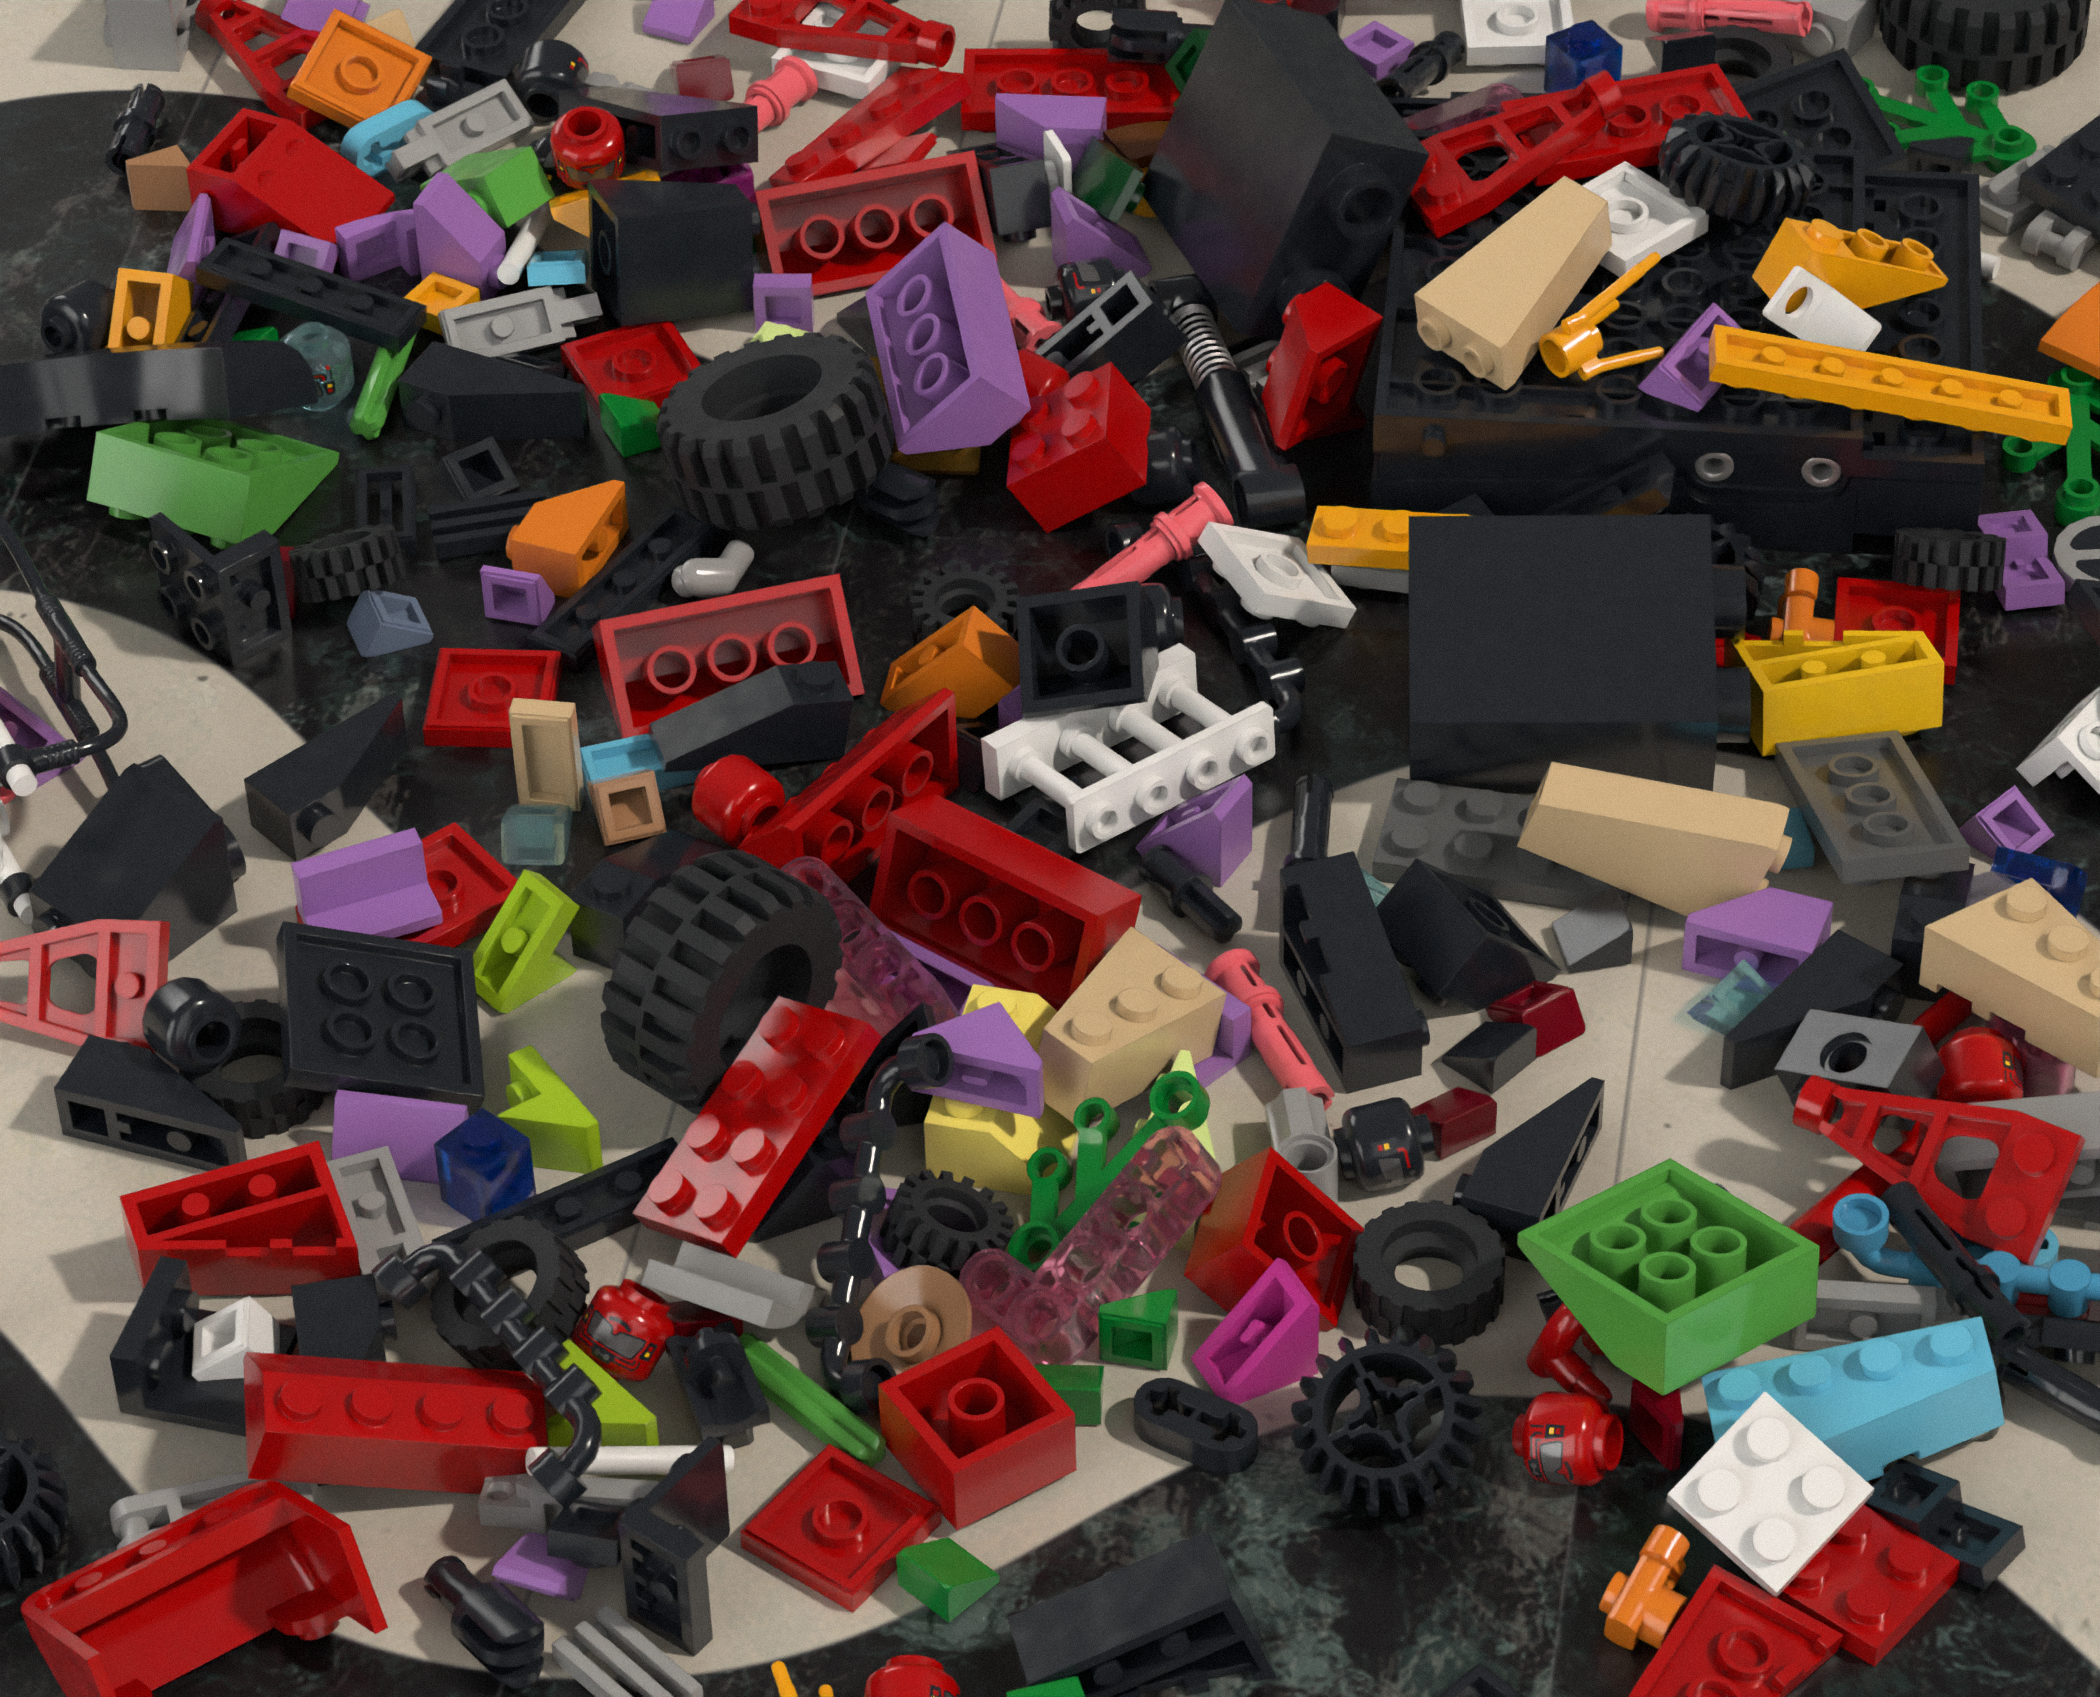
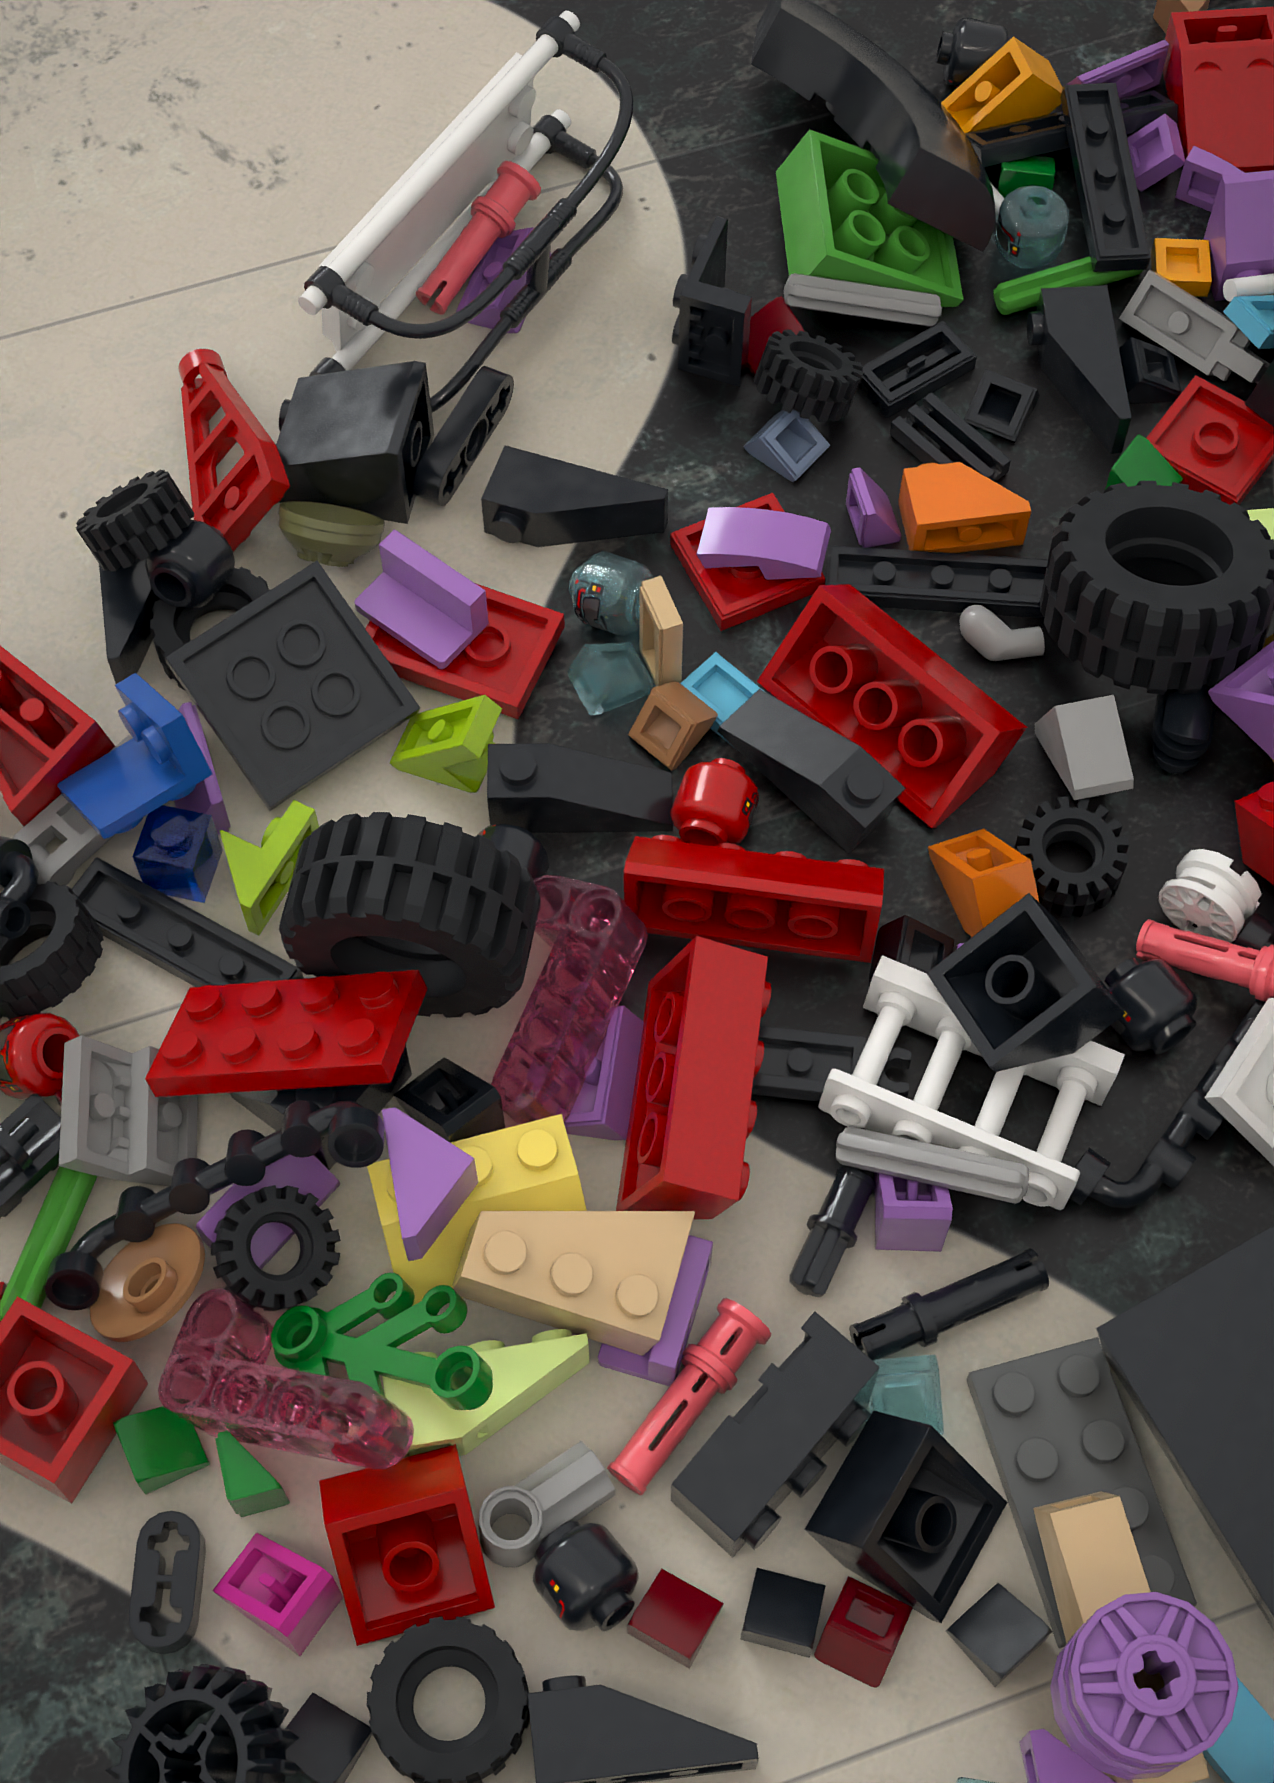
camera: 60 degrees right, 20 degrees up
none -> blue bracket [57,673,213,839]
none -> black tyre [75,470,194,572]
none -> olive piece [278,501,385,567]
none -> clear light blue head [569,551,654,636]
none -> medium lavender slope [697,507,831,580]
none -> light grey axle [783,273,942,327]
none -> light grey axle [836,1126,1029,1204]
none -> light grey slope [1035,695,1134,800]
none -> medium lavender wheel [1050,1592,1239,1780]
none -> white wheel [1158,849,1262,943]

